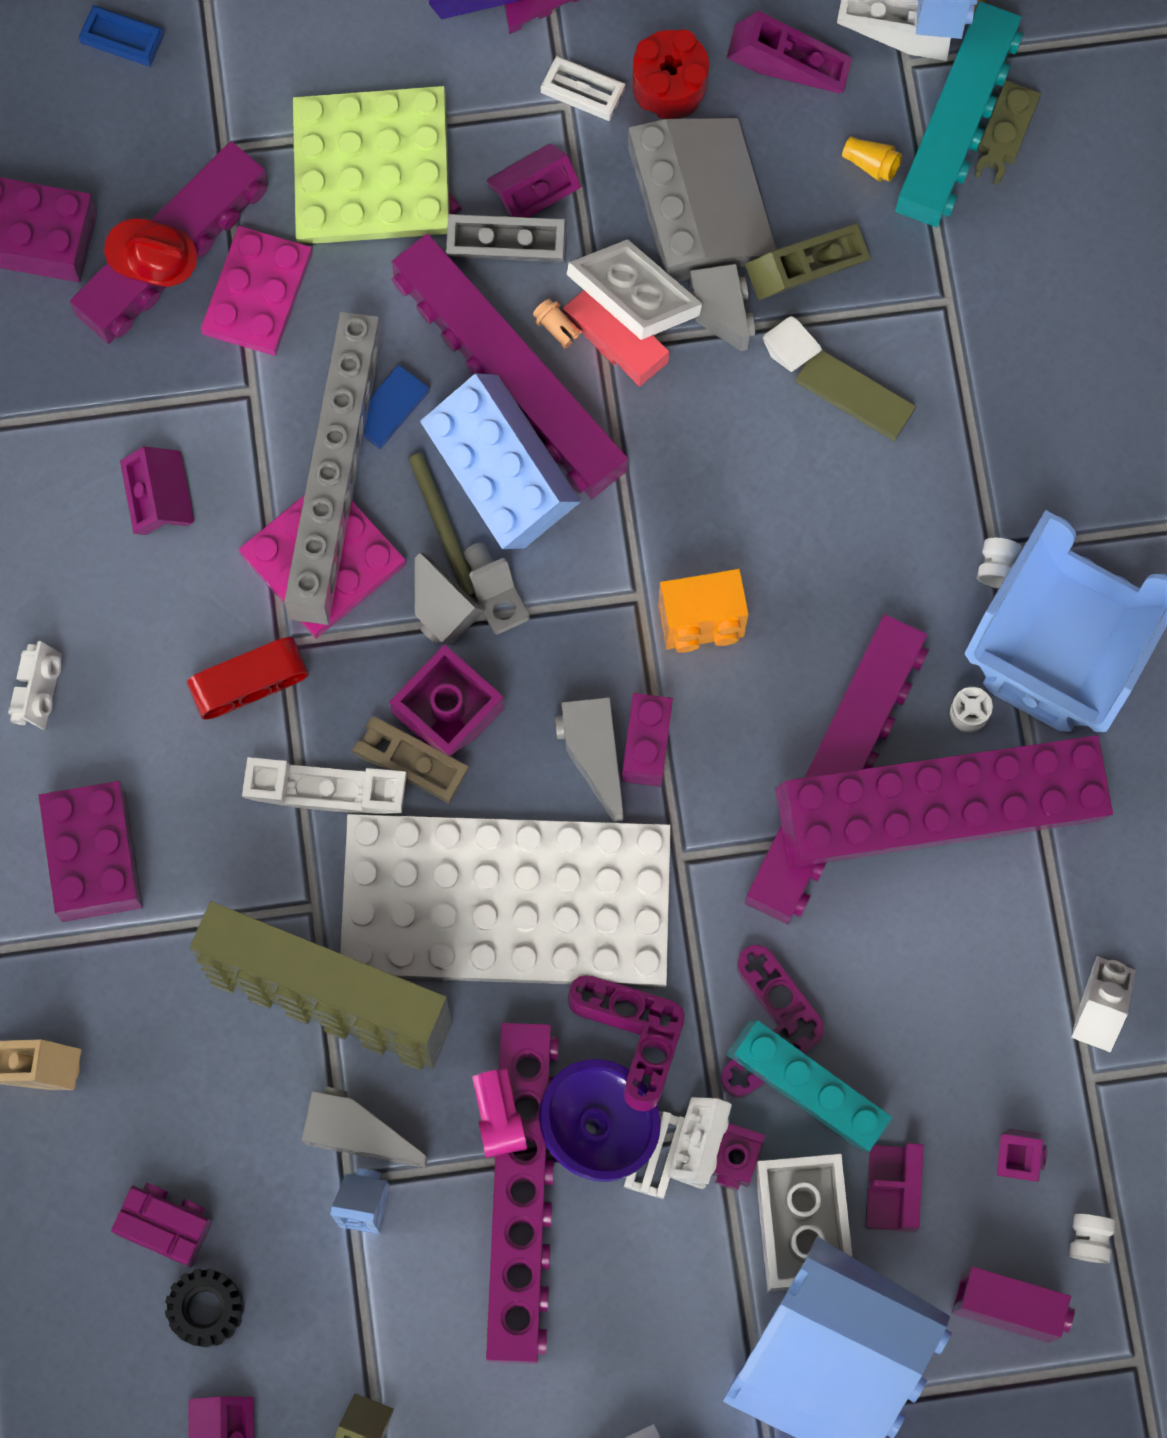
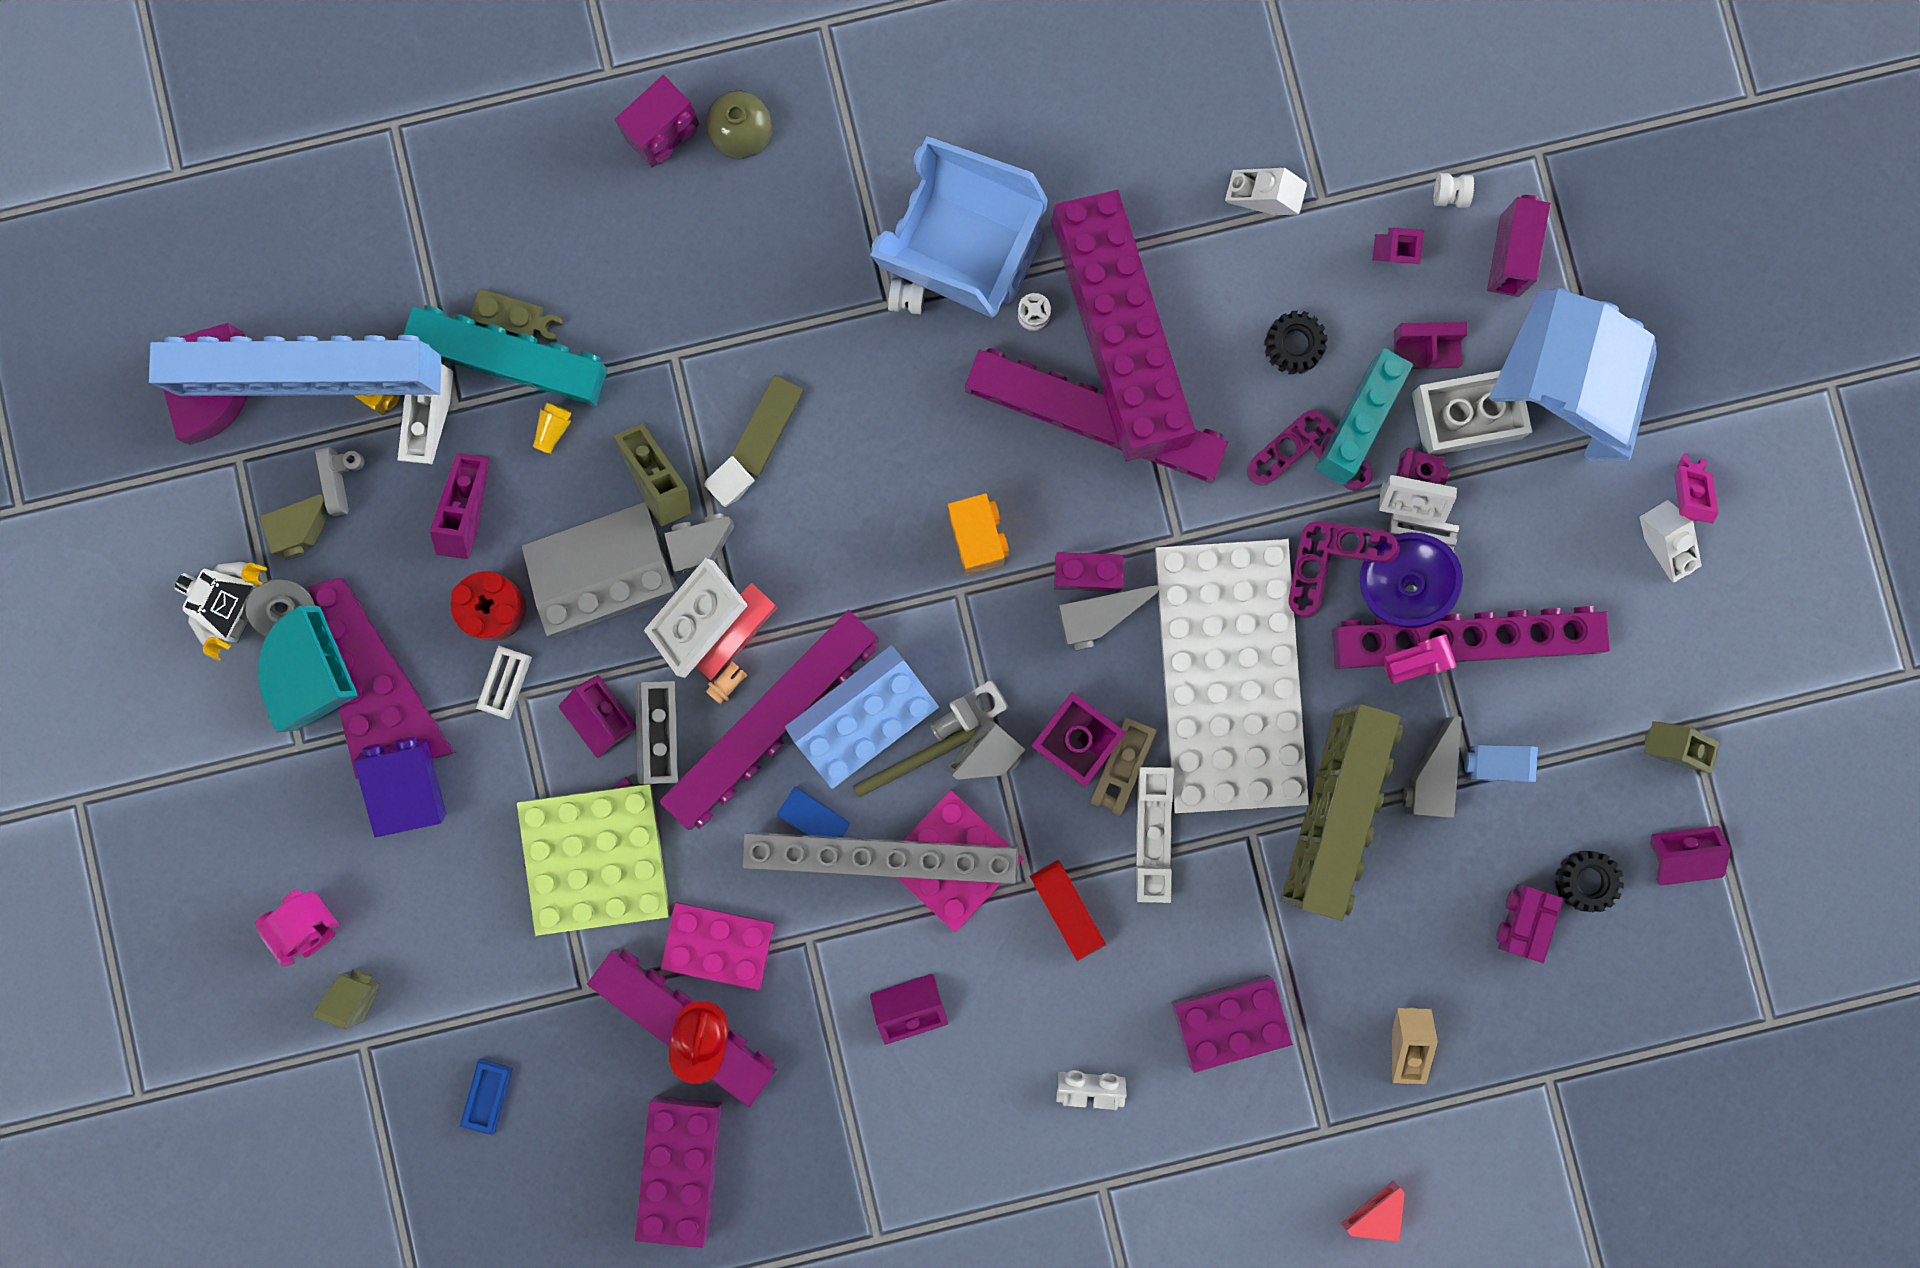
camera: 90 degrees left, 10 degrees up
none -> black tyre [1264,310,1328,375]

